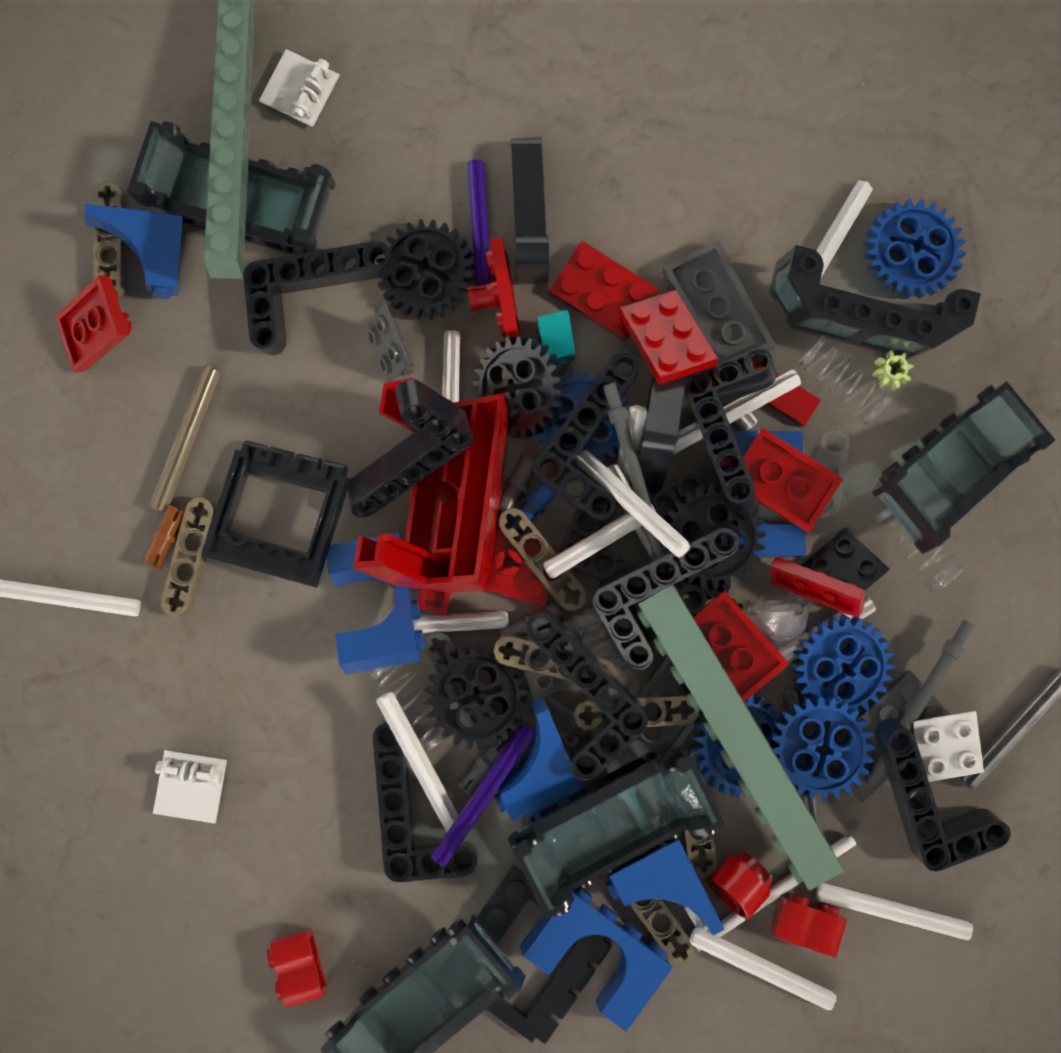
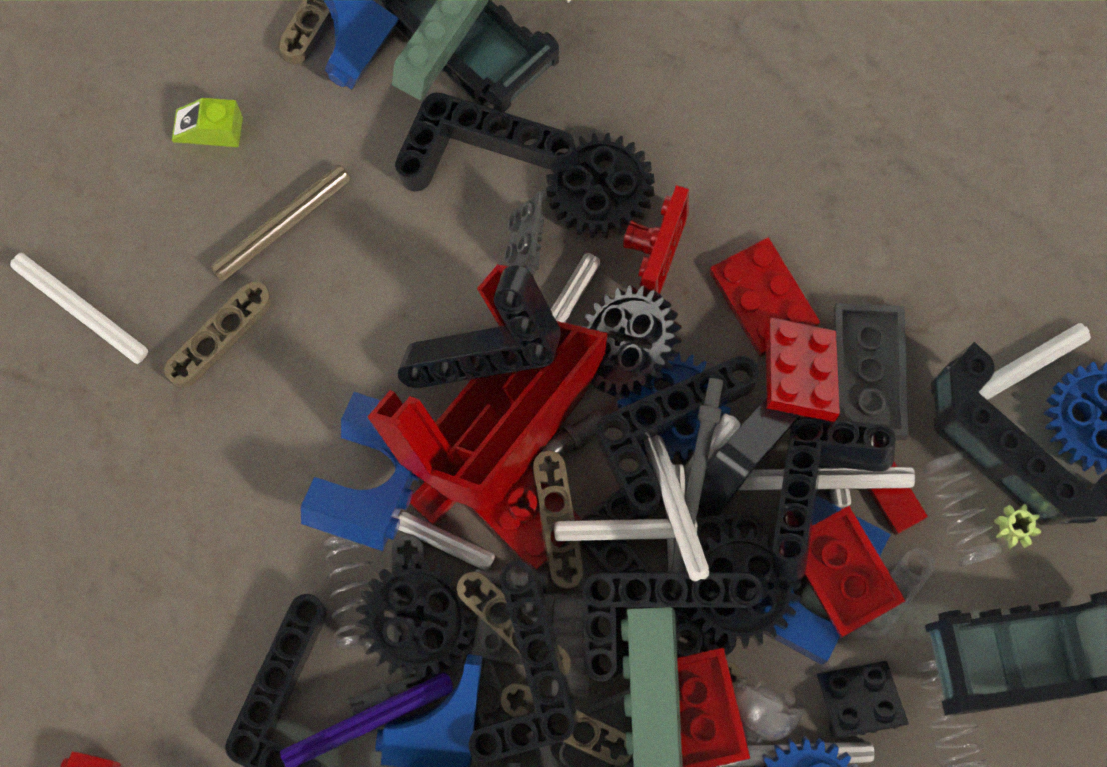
camera: 30 degrees right, 10 degrees down
red plate [55,275,131,373] -> none
dark orange pin [141,505,185,570] -> none
white hinge [153,750,227,823] -> none
black hinge [201,440,351,588] -> none
white axle [376,692,459,832] -> none
dark purple axle [467,159,492,286] -> none
blue pin [507,475,555,535] -> none
black beam [511,137,549,284] -> none
teal slope [536,310,576,368] -> none
red plate [770,557,866,618] -> none
none -> lime slope [172,98,243,147]

